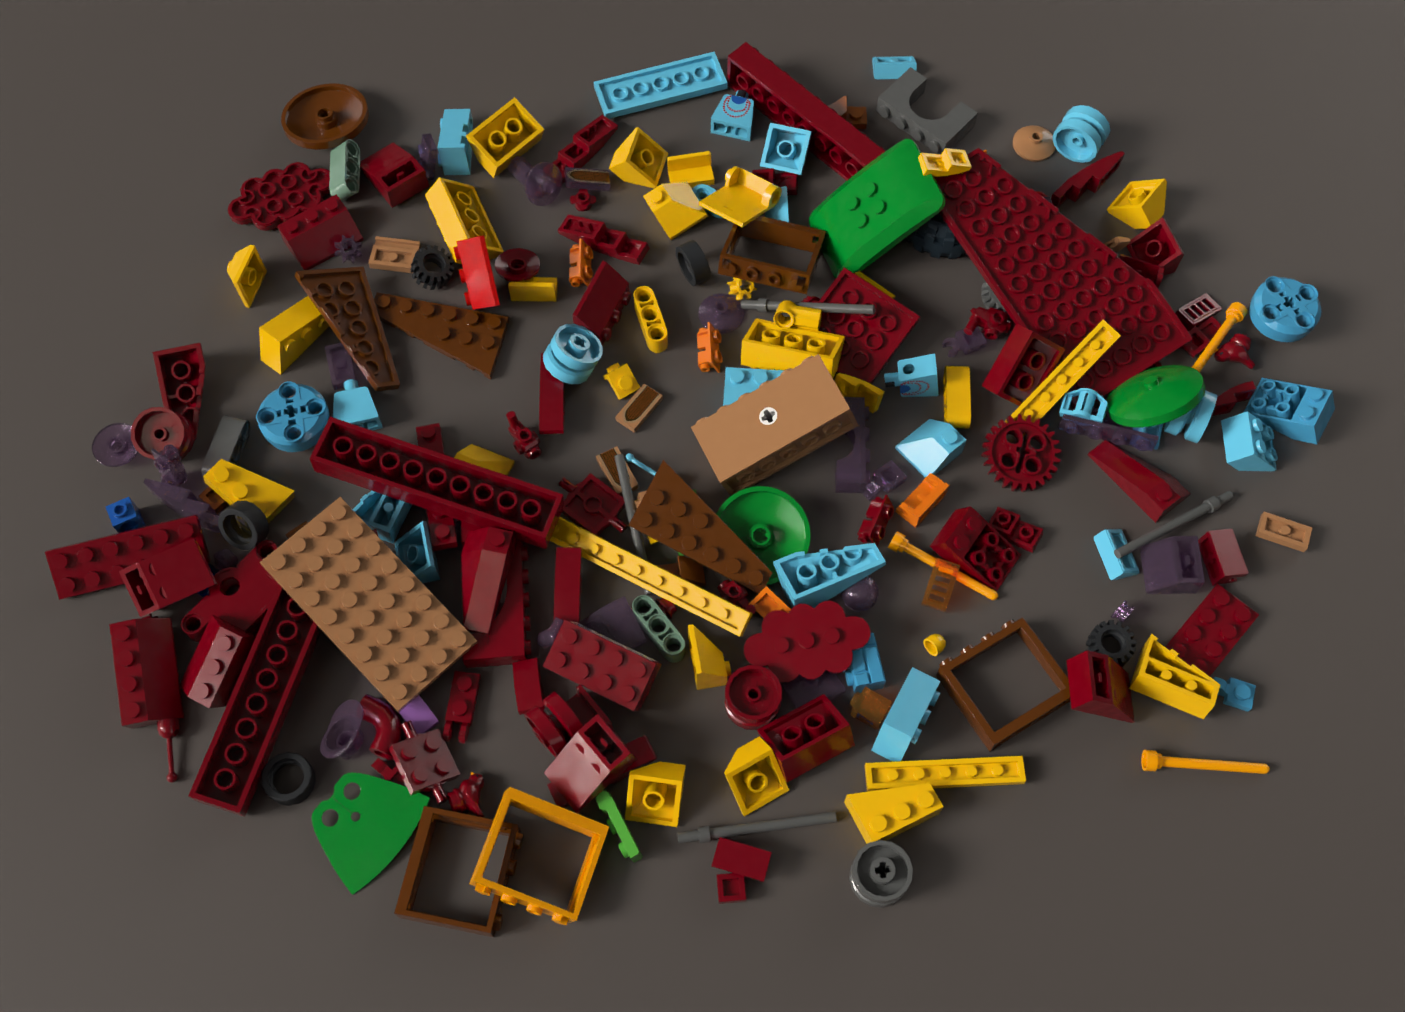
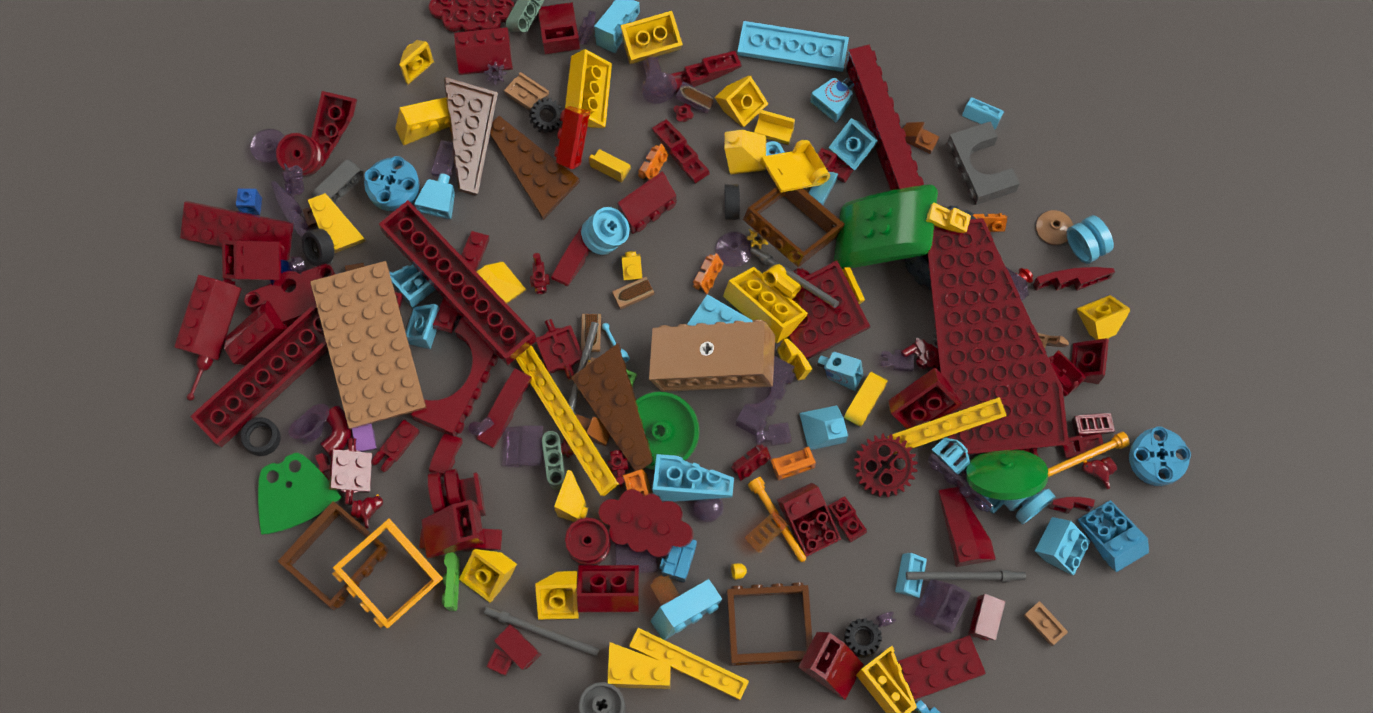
camera: 30 degrees right, 5 degrees up
dark red wedge [461,527,517,635] -> none
dark red dish [495,248,540,282] -> none
dark red brick [543,619,662,711] -> none
yellow beam [633,286,668,353] -> none

